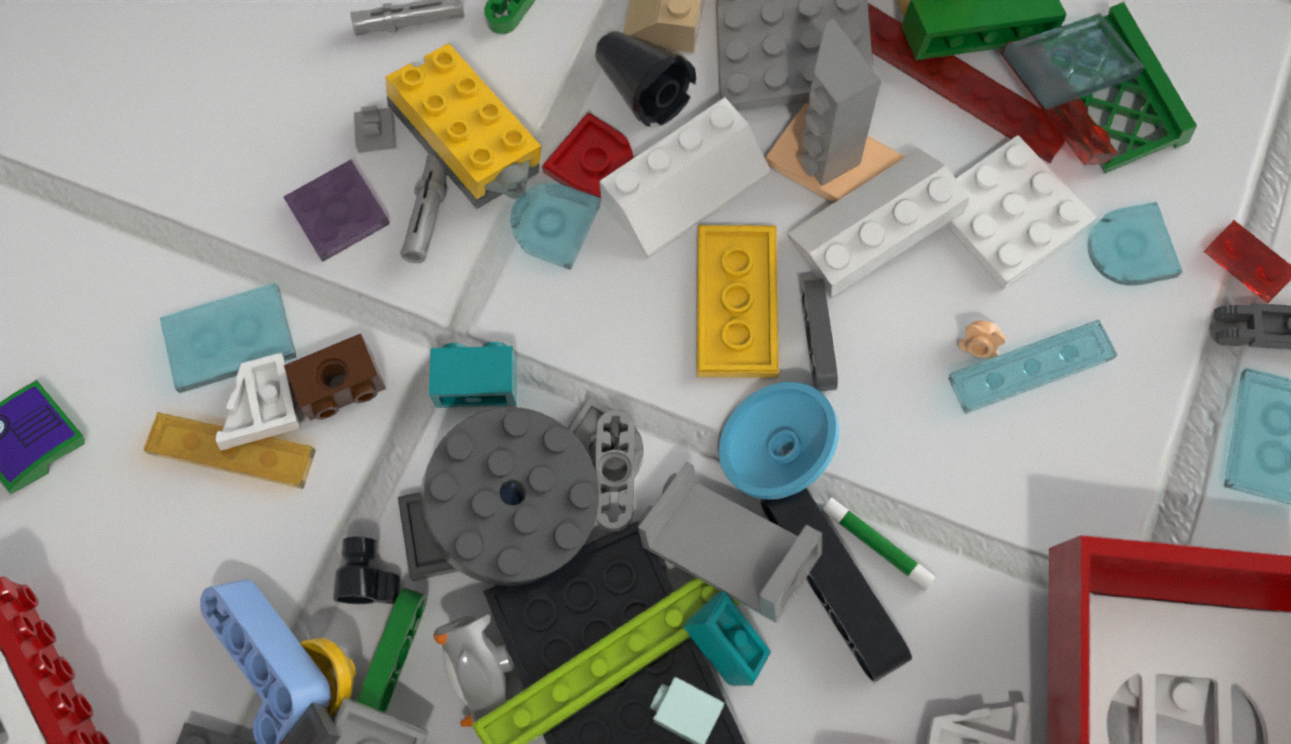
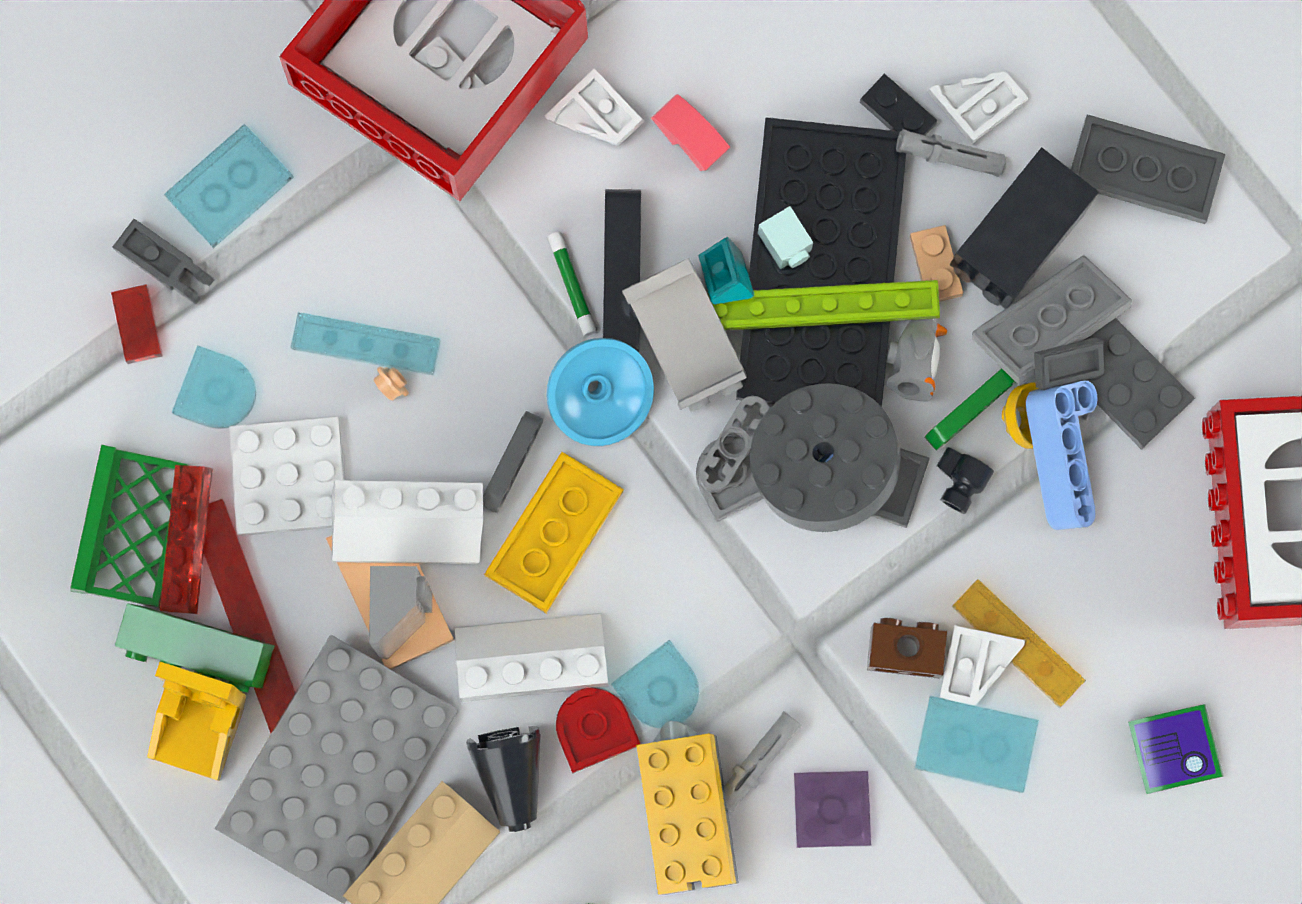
camera: 155 degrees left, 10 degrees up
light grey tile [354,105,396,153] -> none
teal brick [429,342,517,408] -> none
clear light blue tile [1003,13,1145,109] -> none

